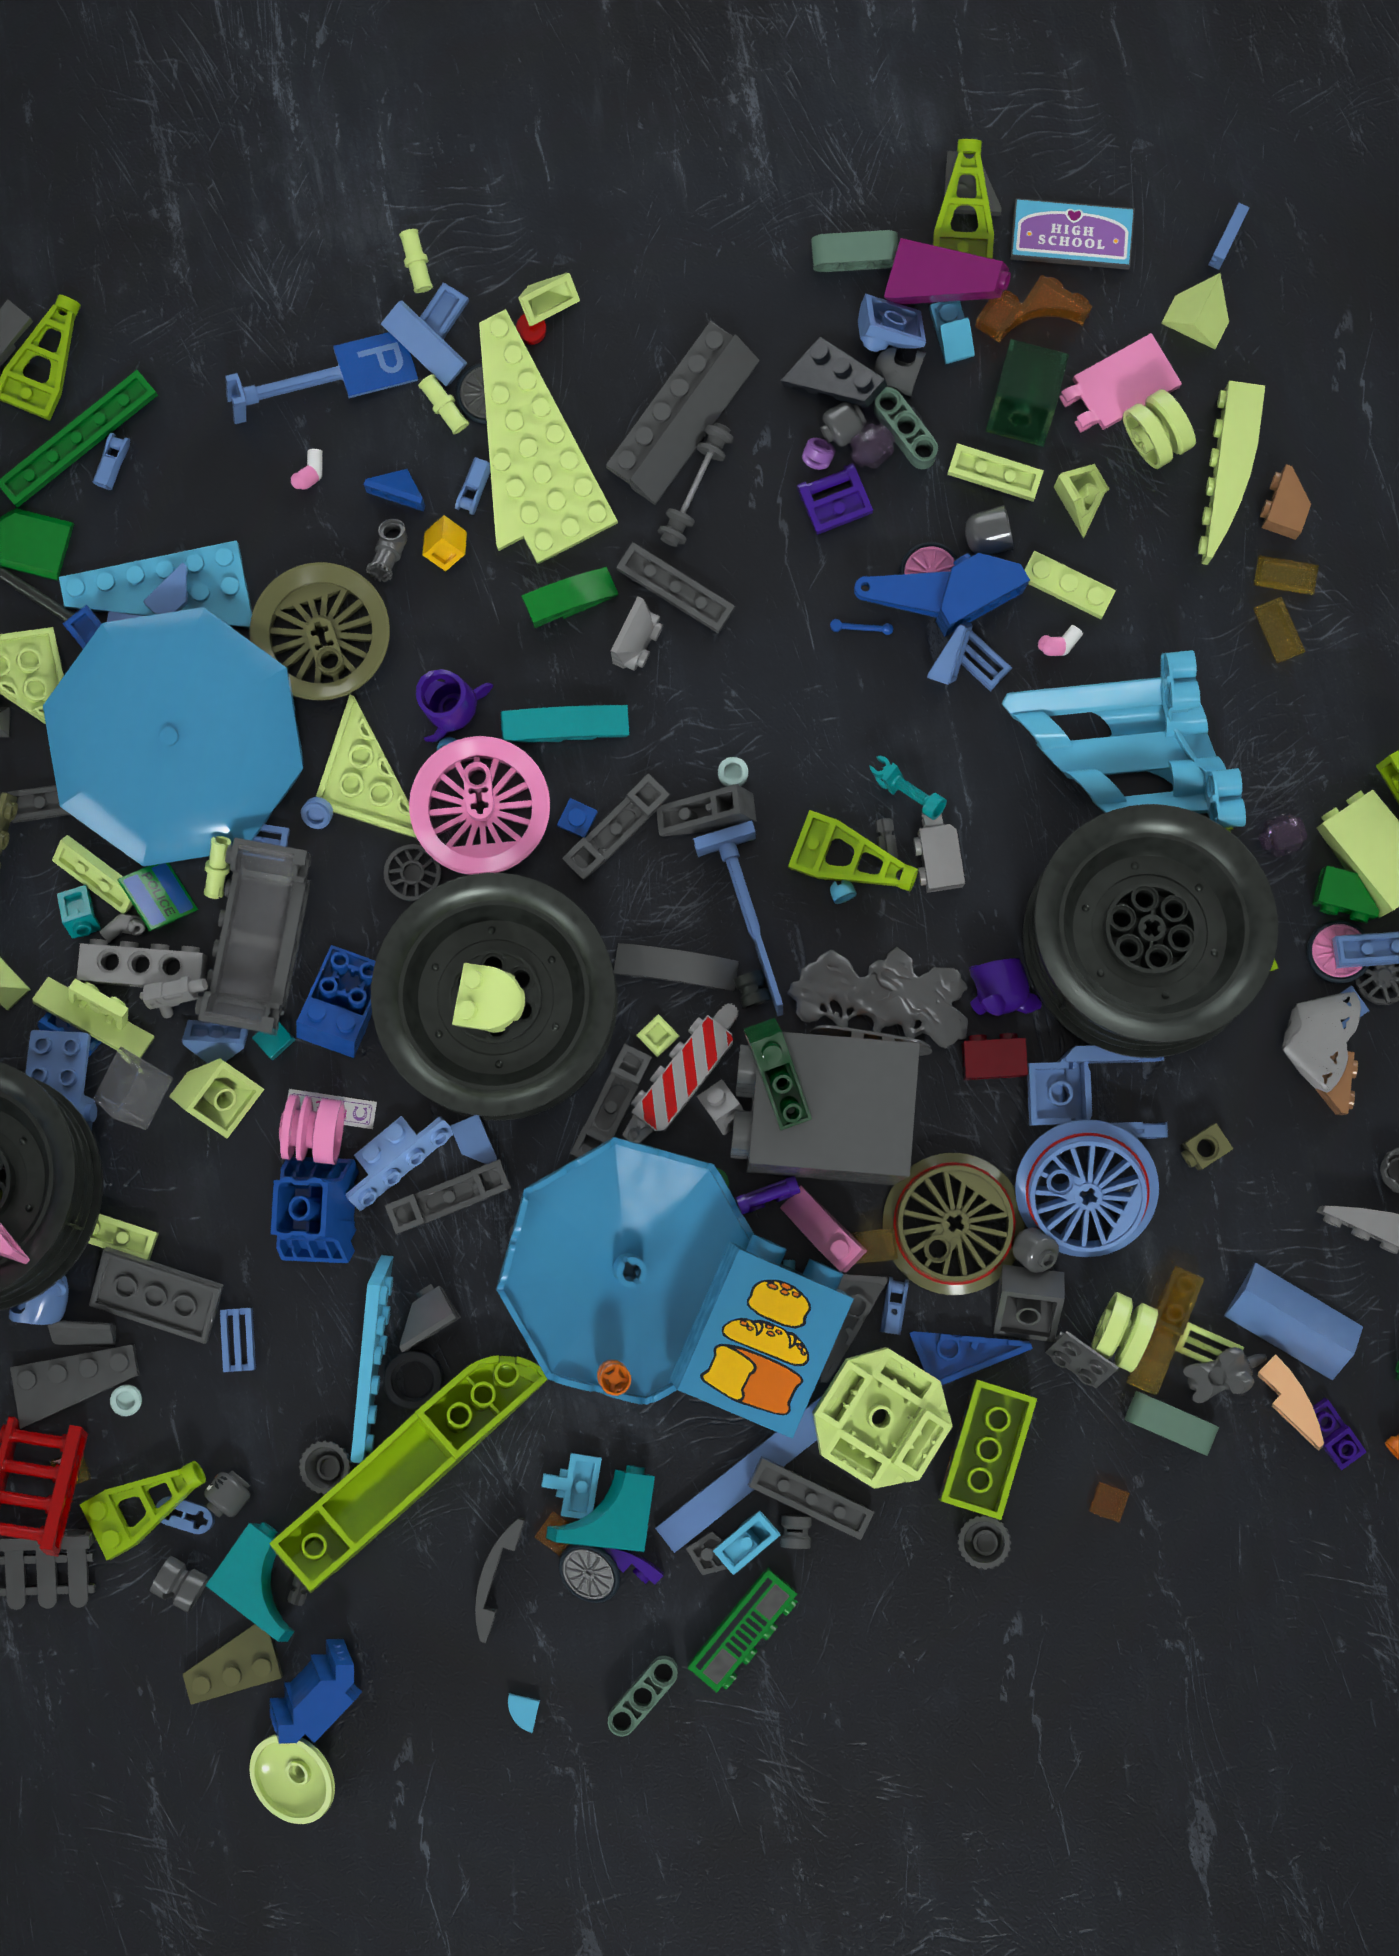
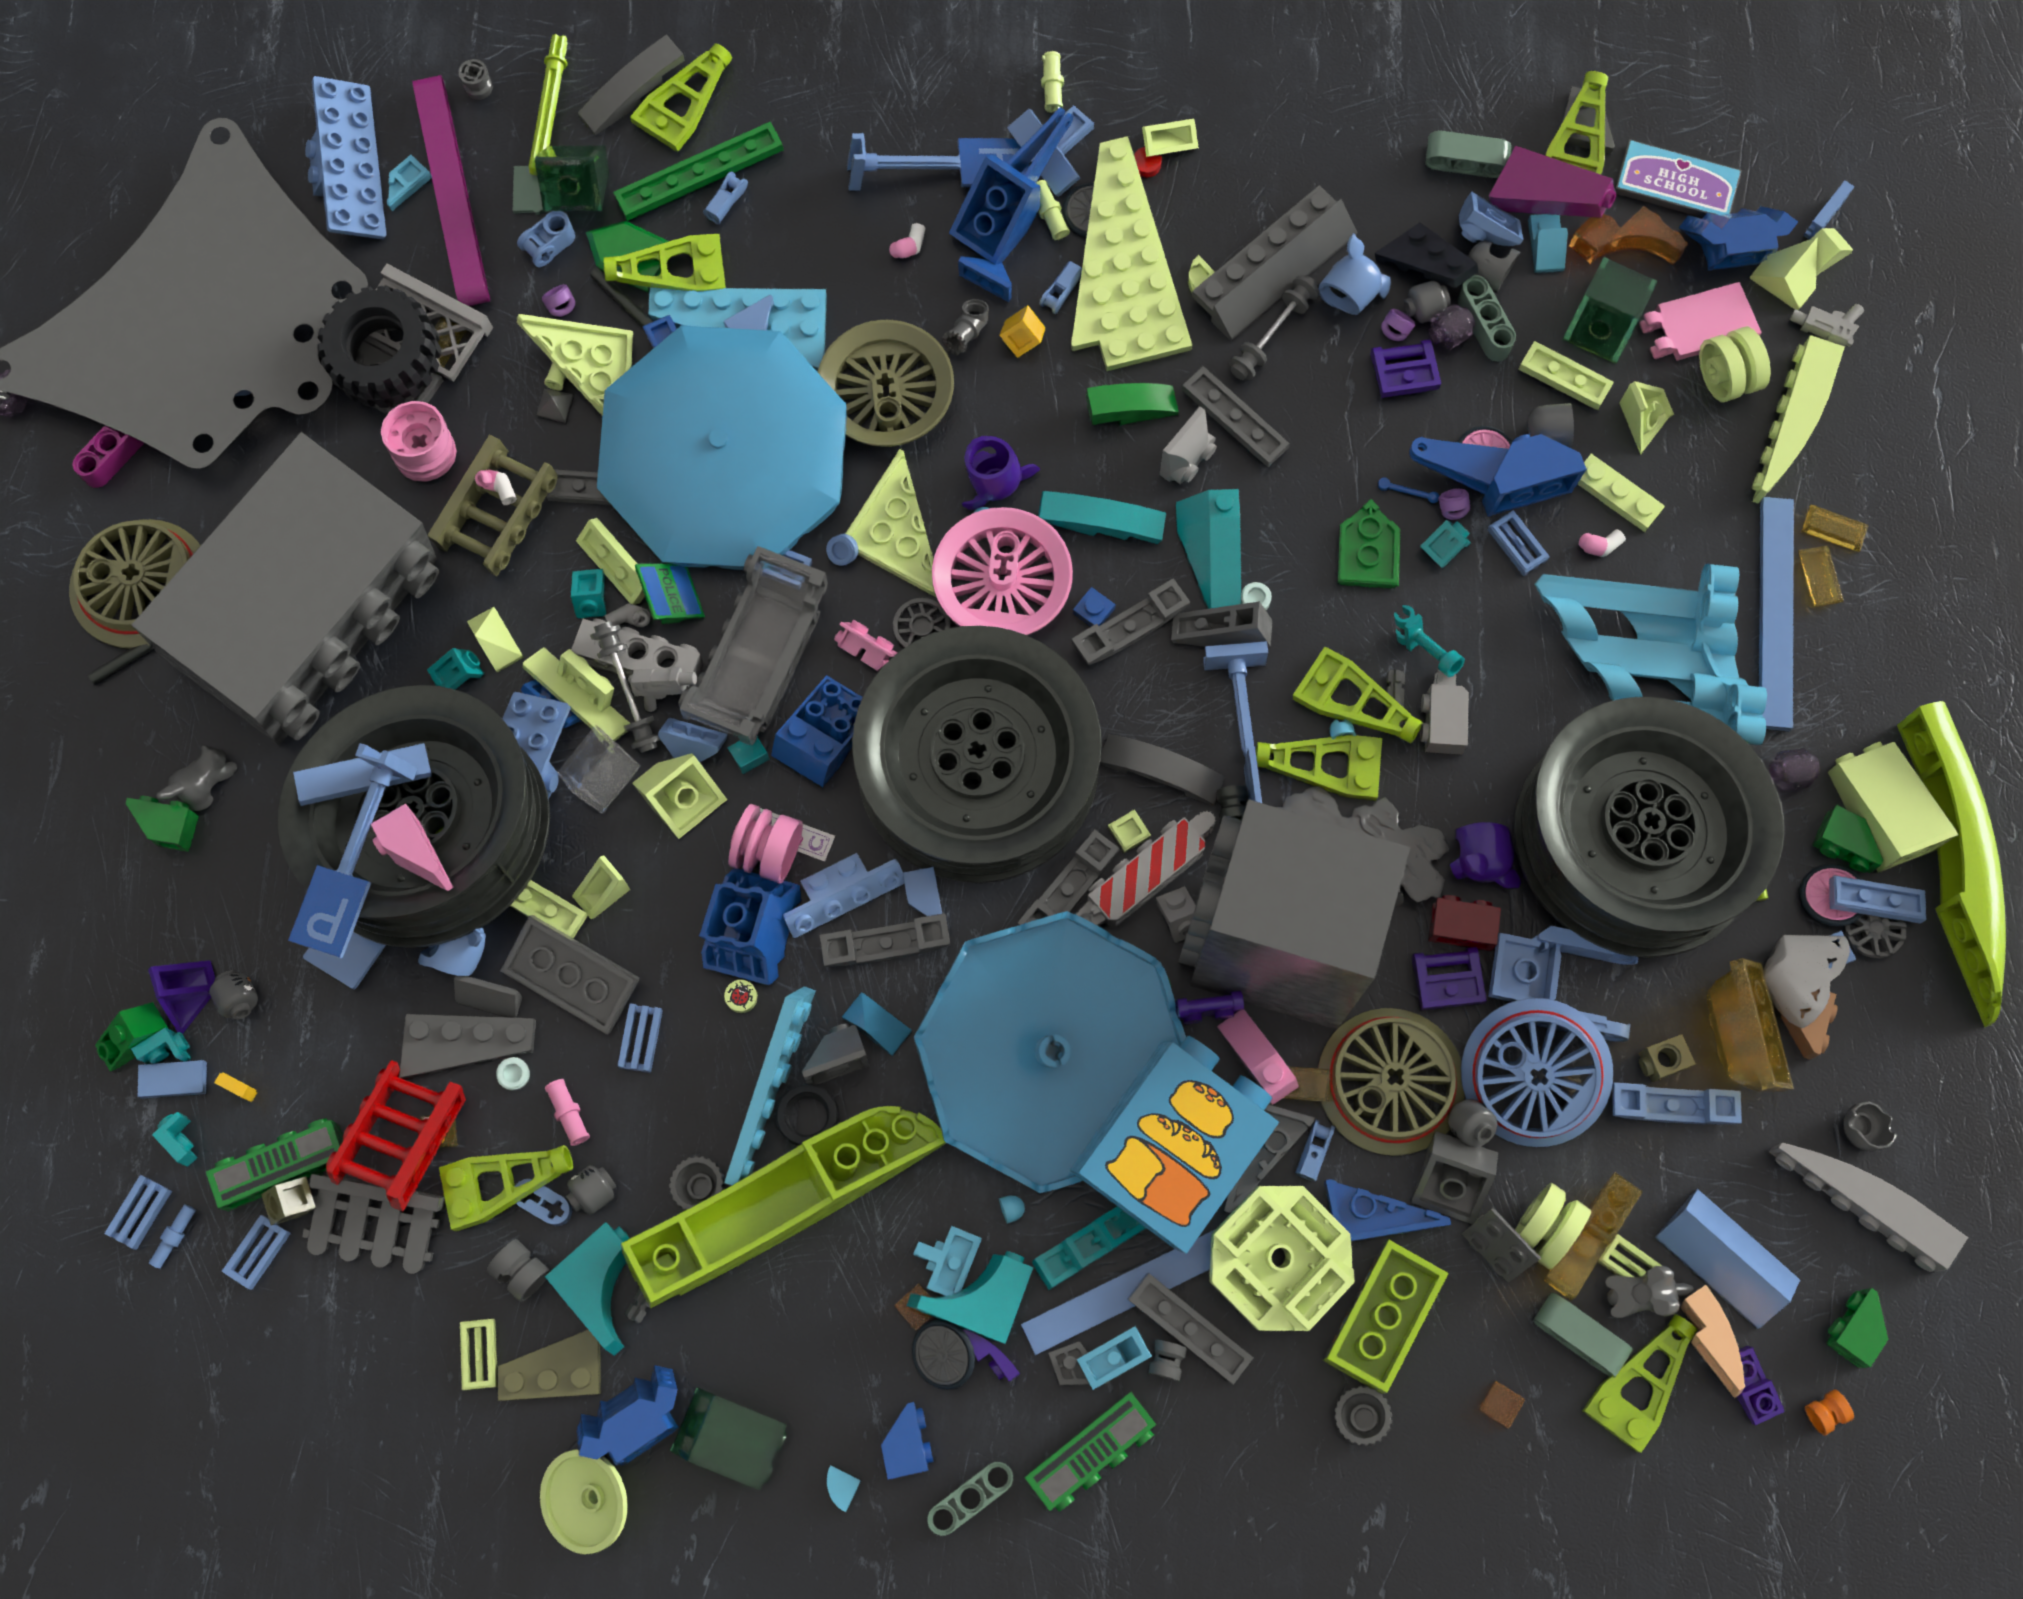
camera: 10 degrees right, 10 degrees down
yellowish green pin [204,836,231,899] -> none
yellowish green slope [452,963,525,1033] -> none
dark grey slope [475,1517,526,1643] -> none
orange wheel [597,1359,631,1396] -> none
dark green slope [743,1018,812,1131] -> none
medium blue slope [927,622,973,685] -> none
medium nougat slope [1260,464,1311,540] -> none
none -> yellowish green tile [460,1319,498,1390]
none -> bright pink pin [545,1079,590,1146]
none -> yellowish green slope [572,855,631,919]
none -> dark grey axle [590,621,660,753]
none -> lime plate [603,234,726,292]
none -> clear green slope [670,1387,786,1490]
none -> tile [725,980,758,1013]
none -> bright pink hinge [834,620,897,672]
none -> dark azure slope [842,992,912,1056]
none -> blue slope [881,1402,934,1480]
none -> blue slope [949,107,1074,265]
none -> medium azure hinge [999,1195,1025,1224]
none -> teal slope [1032,1207,1147,1290]
none -> teal wedge [1176,489,1241,609]
none -> yellowish green tile [1188,255,1215,292]
none -> lime plate [1255,735,1382,801]
none -> medium blue piece [1318,233,1391,315]
none -> green tile [1337,499,1400,589]
none -> dark purple plate [1412,947,1487,1010]
none -> teal bracket [1420,520,1471,568]
none -> medium lavender tile [1439,489,1470,520]
none -> lime plate [1582,1314,1698,1453]
none -> medium blue slope [1612,1082,1742,1124]
none -> blue slope [1679,206,1798,271]
none -> clear yellow windscreen [1706,958,1794,1092]
none -> medium blue tile [1759,497,1794,731]
none -> light grey piece [1789,304,1864,347]
none -> yellowish green slope [1811,228,1853,276]

